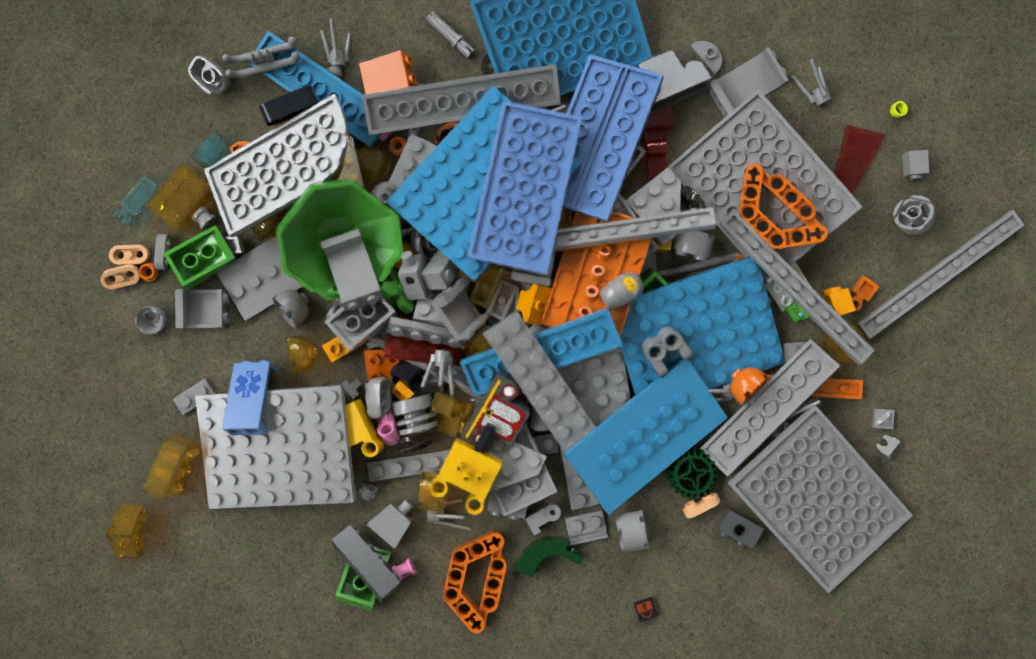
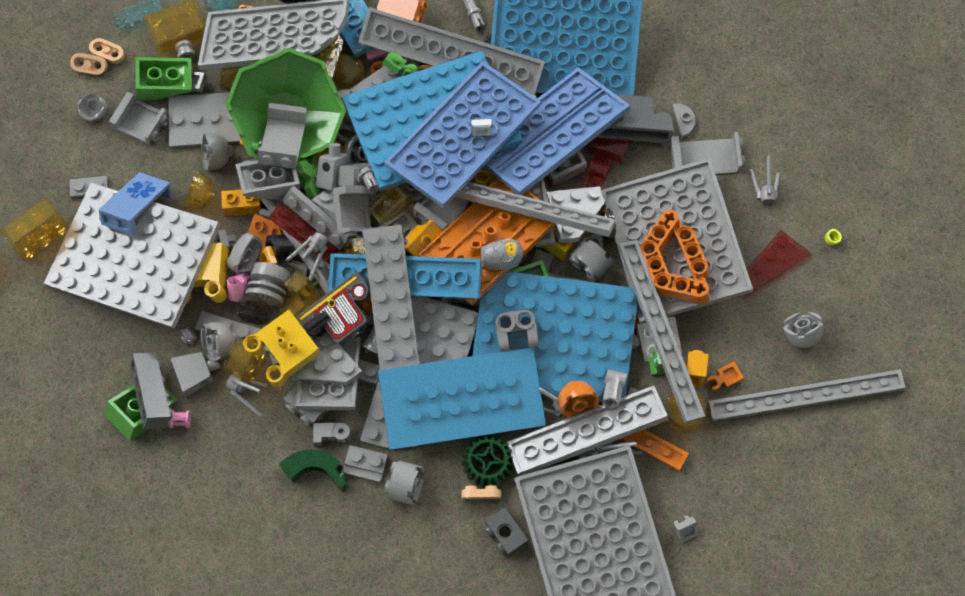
camera: 25 degrees right, 20 degrees down
orange plate [139,263,159,282] -> none
light grey beam [154,233,171,270] -> none
orange piece [443,530,507,634] -> none
tile [634,597,658,622] -> none
light grey tile [872,408,894,429] -> none
light grey brick [902,150,929,180] -> none
none -> light grey cylinder [201,322,236,362]
none -> light grey pin [359,167,379,192]
none -> bright green plate [382,51,418,76]
none -> white tile [472,119,491,136]
none -> light grey piece [602,369,627,409]

